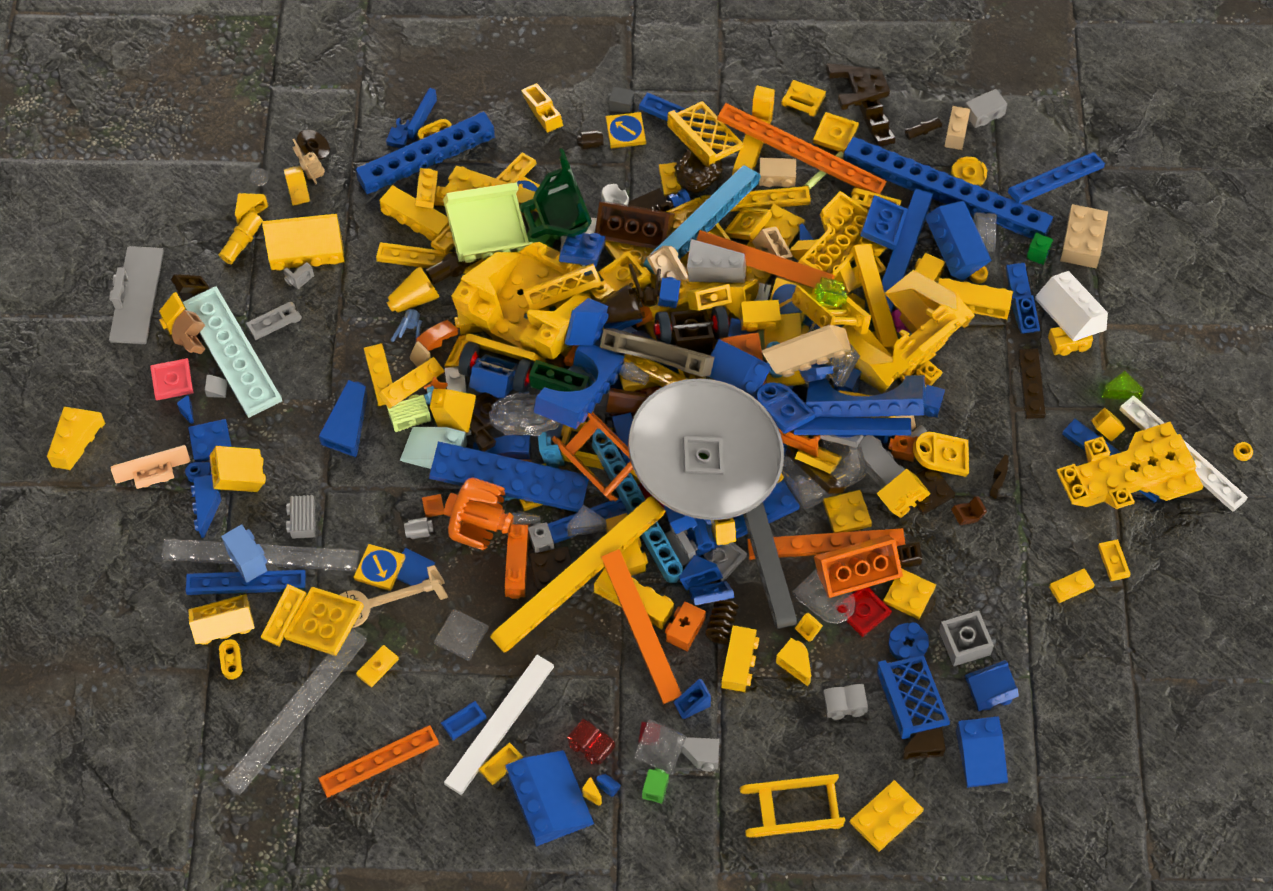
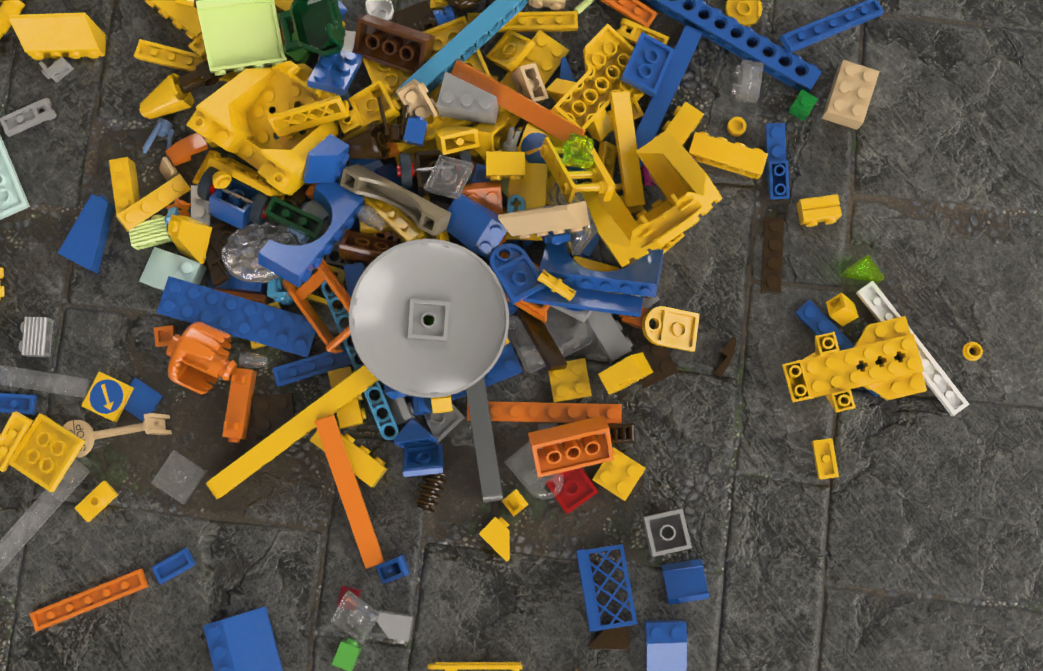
camera: 10 degrees right, 20 degrees up
light grey brick [404,517,434,539] -> none
white tile [444,655,554,795] -> none
yellow tile [479,742,523,785] -> none
light grey brick [528,522,554,553] -> none
clear slope [567,505,607,536] -> none
clear red brick [568,719,615,765] -> none
yellow slope [582,777,602,806] -> none
blue slope [596,774,621,797] -> none
orange brick [665,601,706,652] -> none
yellow brick [721,626,759,692] -> none
yellow slope [795,446,842,474] -> none
light grey brick [823,684,868,720] -> none
blue plate [888,622,929,660] -> none
blue brick [924,385,945,417] -> none
blue slope [925,201,992,281] -> none
reddish brown bracket [951,496,987,525] -> none
white slope [1035,271,1108,341] -> none
yellow plate [1049,568,1095,603] -> none
none -> yellow plate [212,171,232,189]
none -> clear plate [424,155,474,199]
none -> yellow pin [537,270,577,302]

